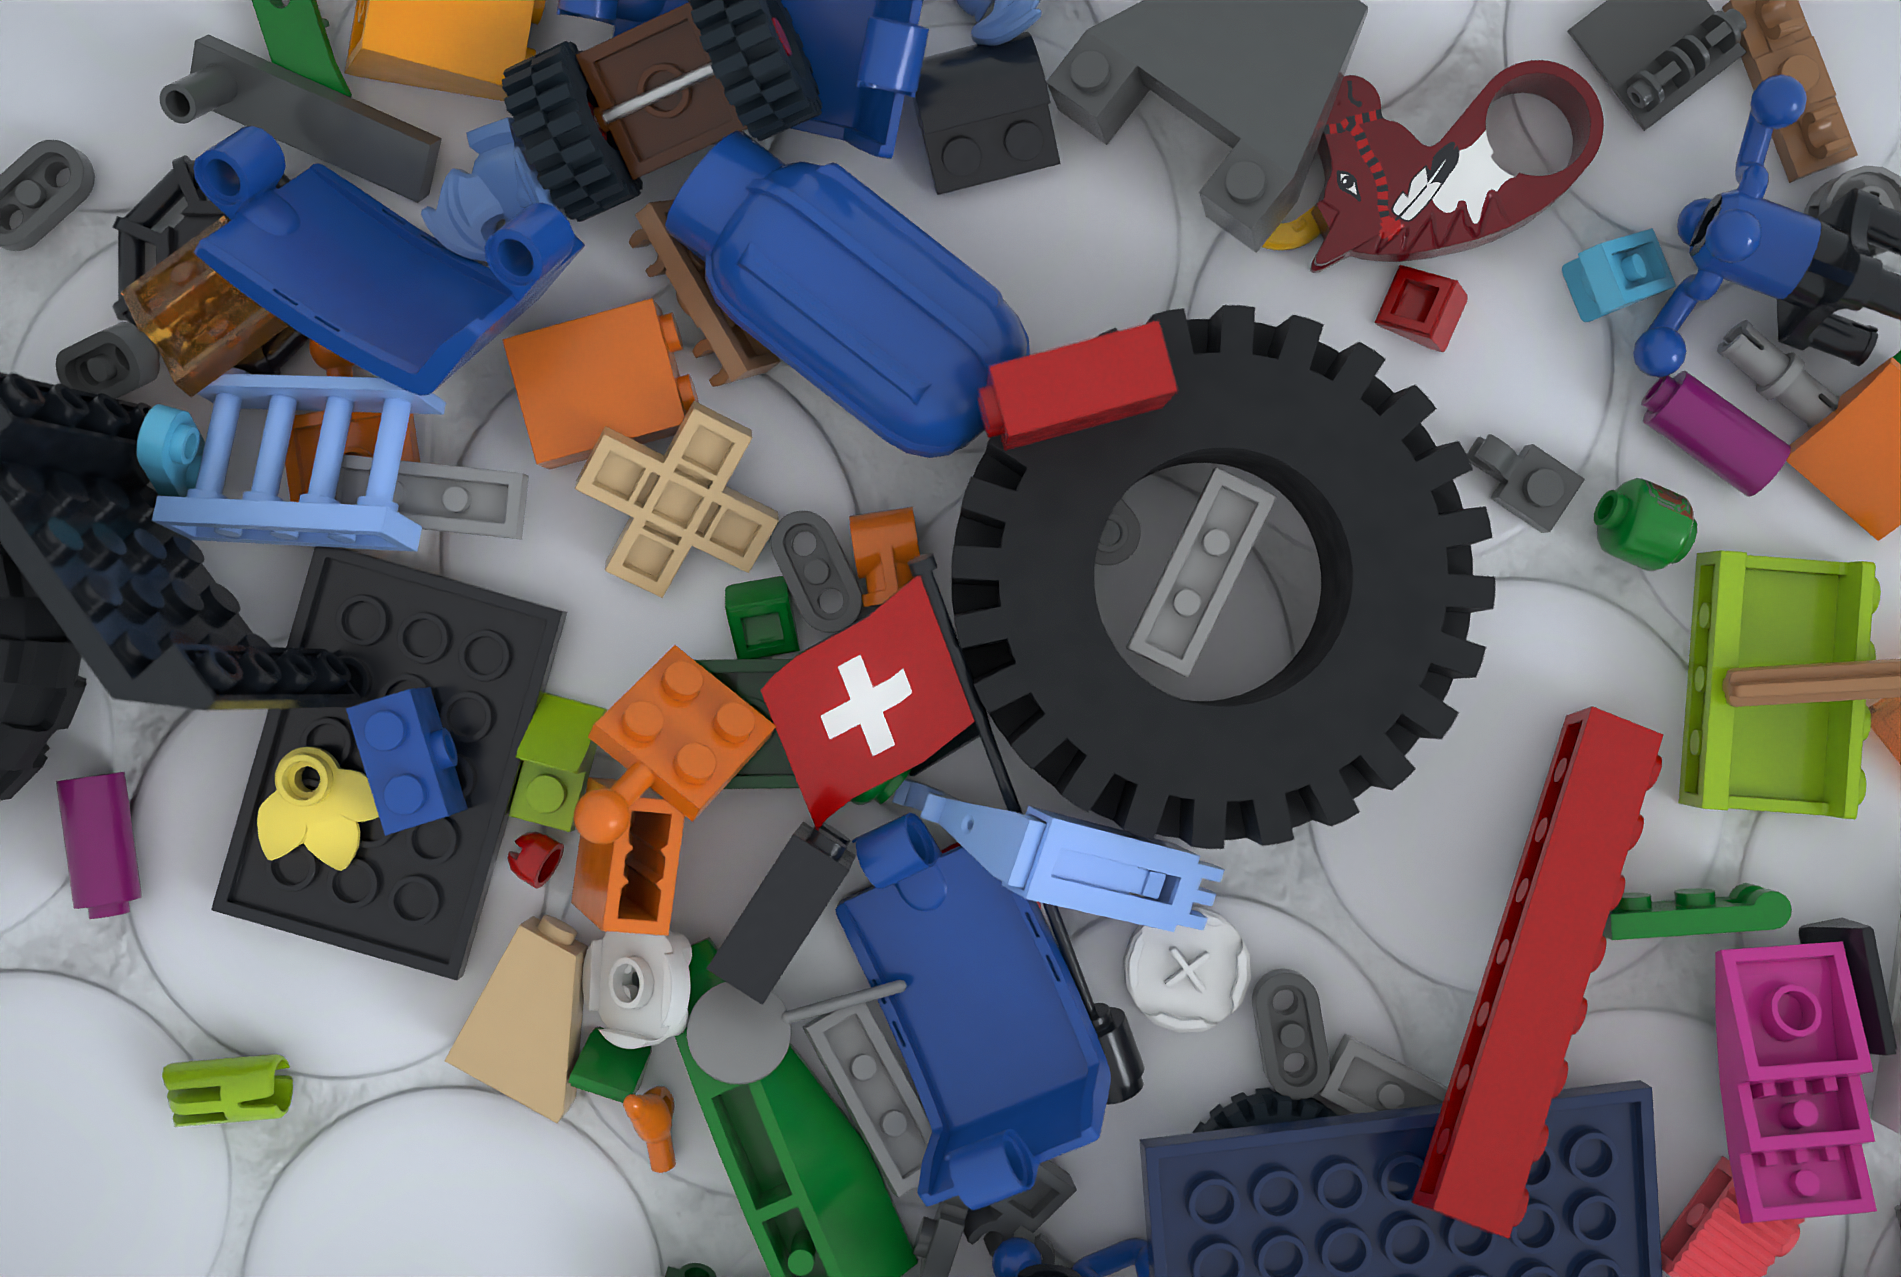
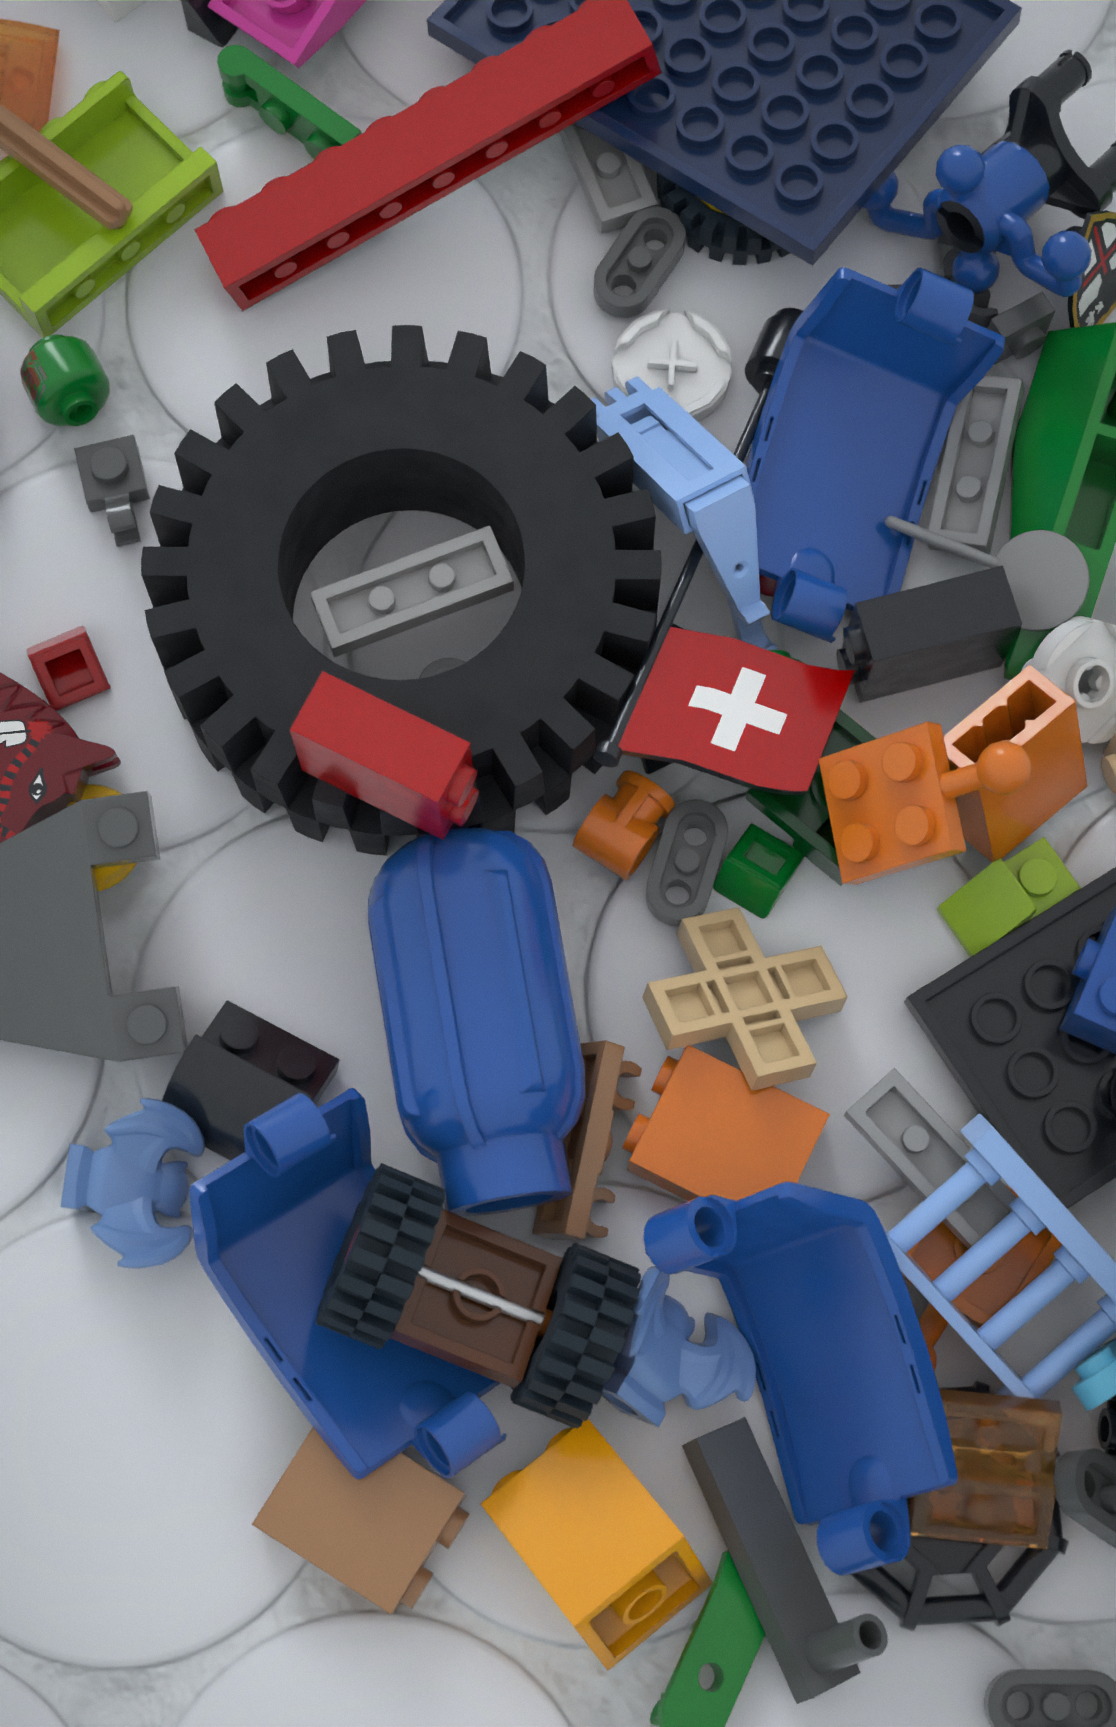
camera: 135 degrees left, 15 degrees down
red hinge [507,832,564,889] -> none

